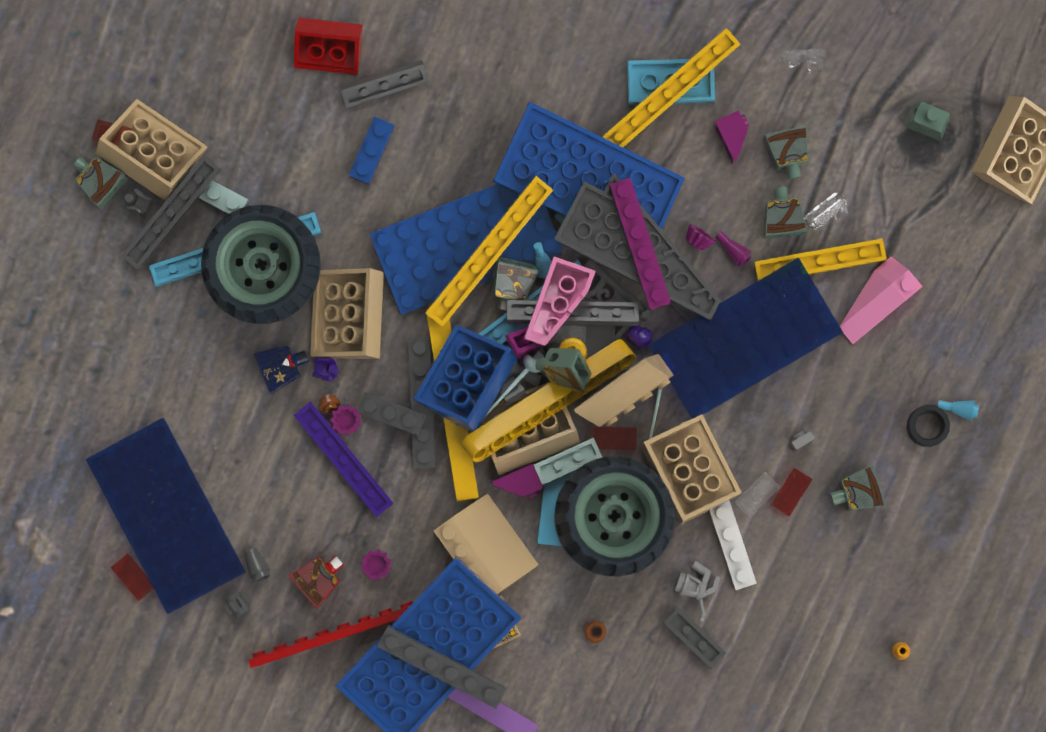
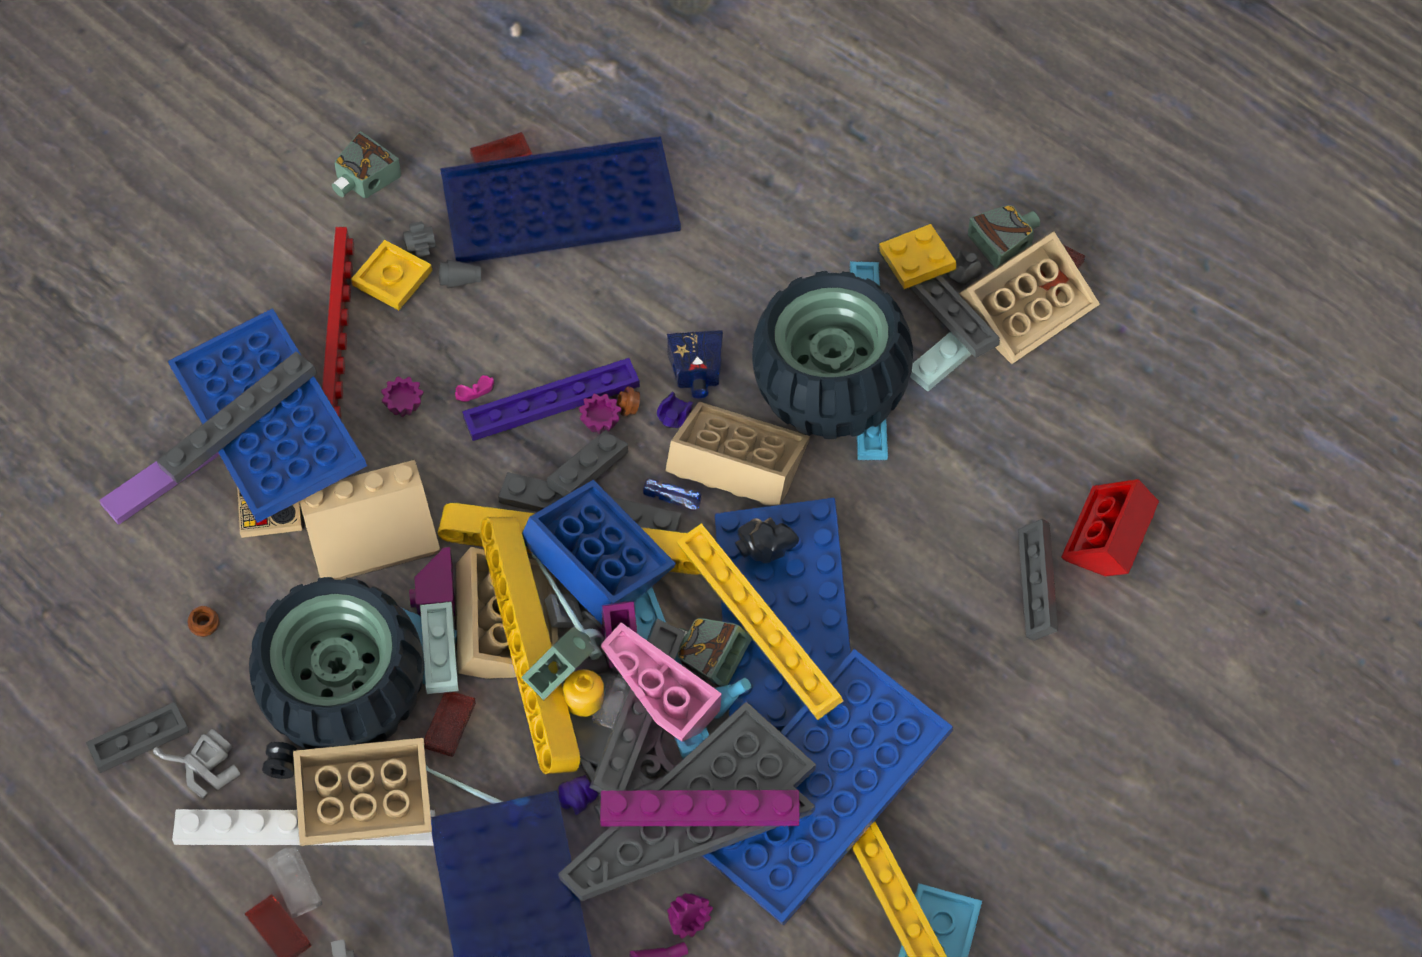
camera: 110 degrees right, 25 degrees down
torso [289,555,344,608] -> none
blue plate [349,117,395,185] -> none
tan slope [574,354,674,427] -> none
none -> black wheel [262,742,298,779]
none -> torso [332,131,401,198]
none -> yellow plate [351,240,432,311]
none -> dark pink piece [455,375,494,402]
none -> clear blue axle [643,478,702,510]
none -> black head [735,517,799,563]
none -> yellow plate [879,224,956,289]

